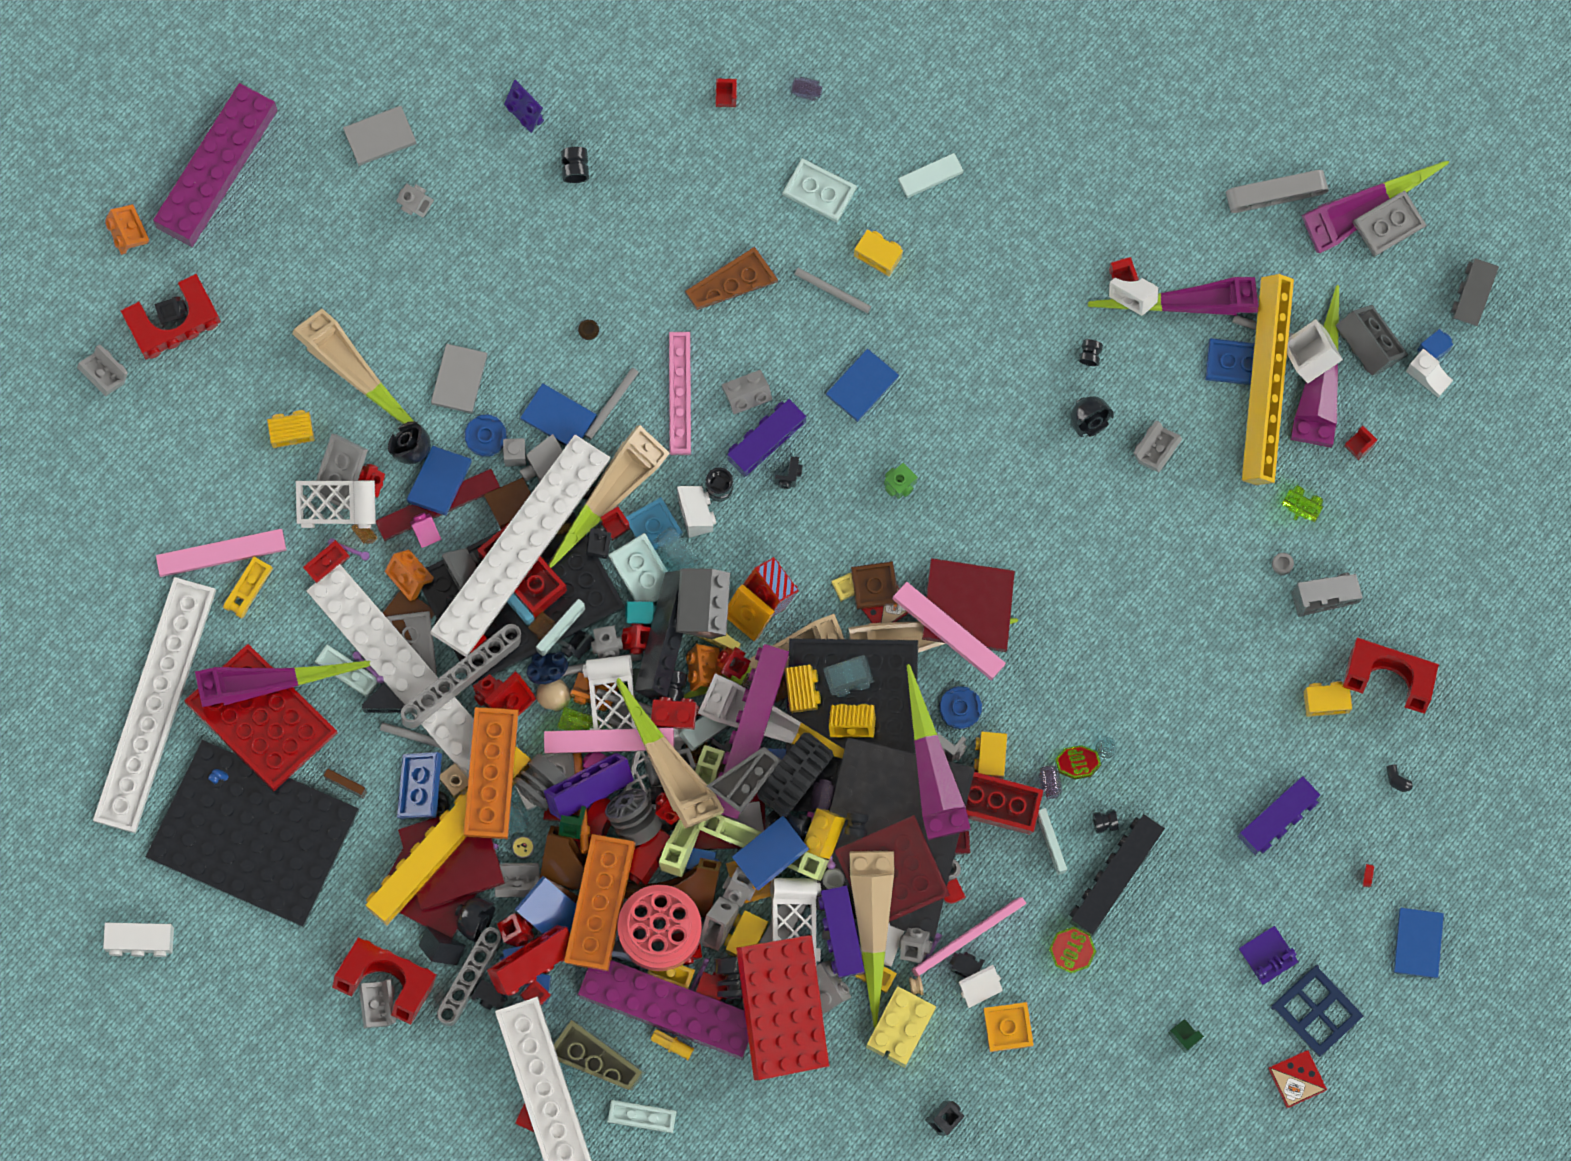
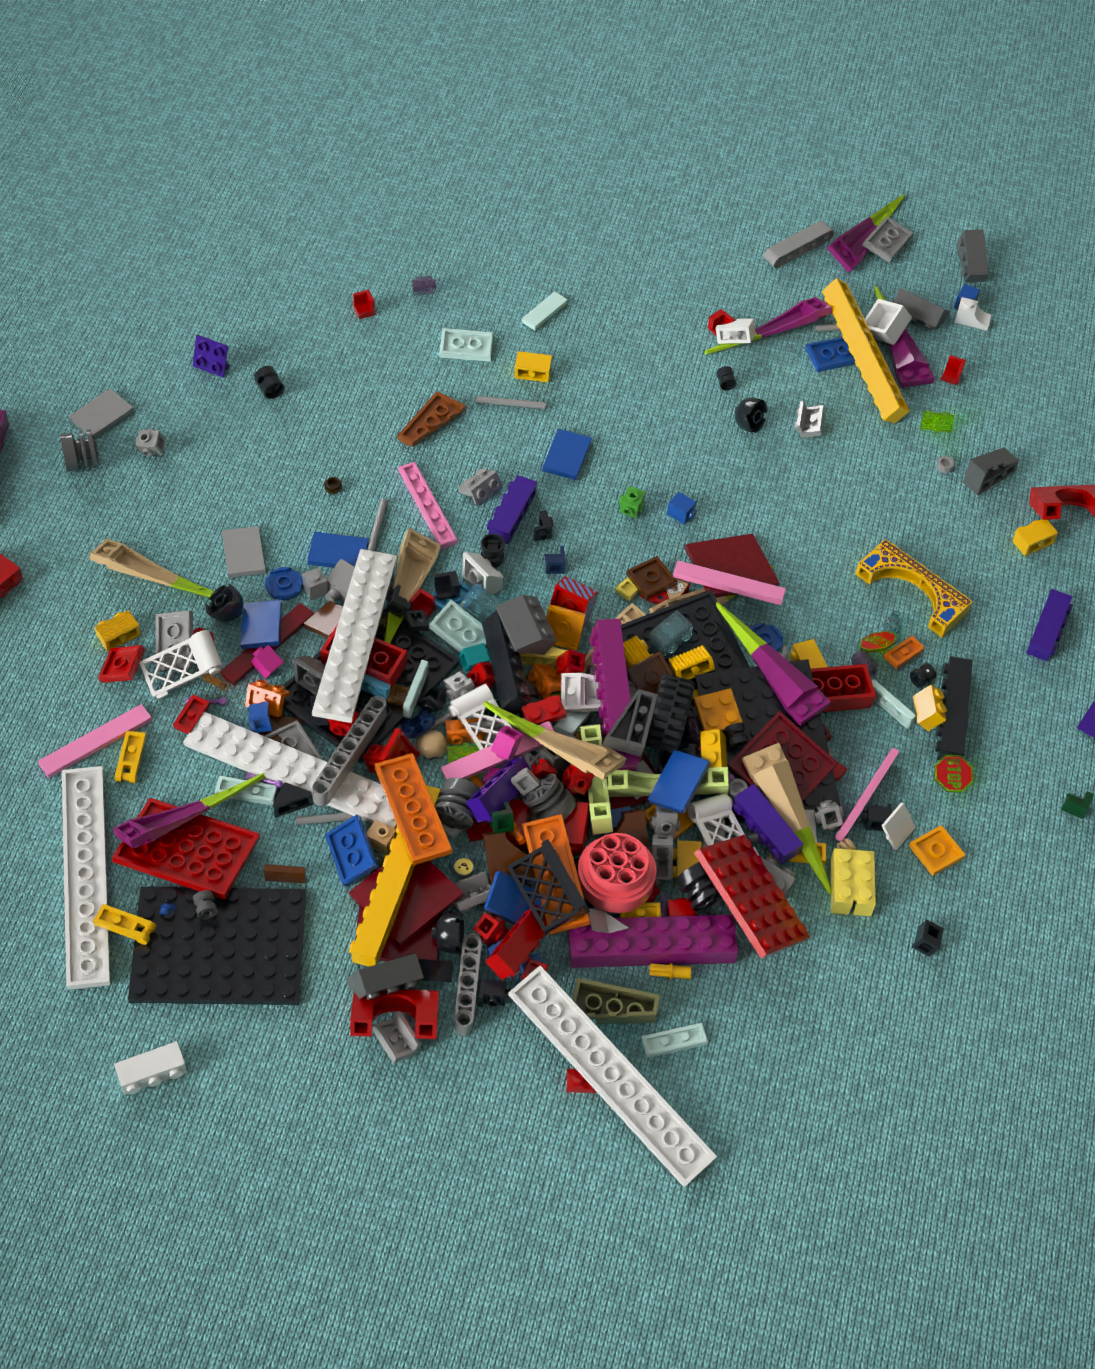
camera: 25 degrees left, 20 degrees down
none -> dark grey wheel [60,429,99,471]
none -> yellow plate [93,904,156,945]
none -> red tile [98,645,145,683]
none -> dark grey wheel [193,890,218,919]
none -> blue panel [248,701,273,733]
none -> dark grey slope [345,954,424,1000]
none -> black panel [384,584,411,618]
none -> black panel [434,571,460,600]
none -> dark pink brick [491,725,524,760]
none -> black fence [507,839,590,934]
none -> light grey tile [511,768,539,796]
none -> red tile [531,758,557,780]
none -> dark blue panel [545,546,565,574]
none -> light grey sticker [589,909,628,933]
none -> reddish brown tile [627,651,674,694]
none -> blue brick [667,492,697,524]
none -> light orange plate [693,688,743,732]
none -> yellow arch [855,539,973,637]
none -> orange plate [884,635,925,670]
none -> yellow brick [912,685,947,731]

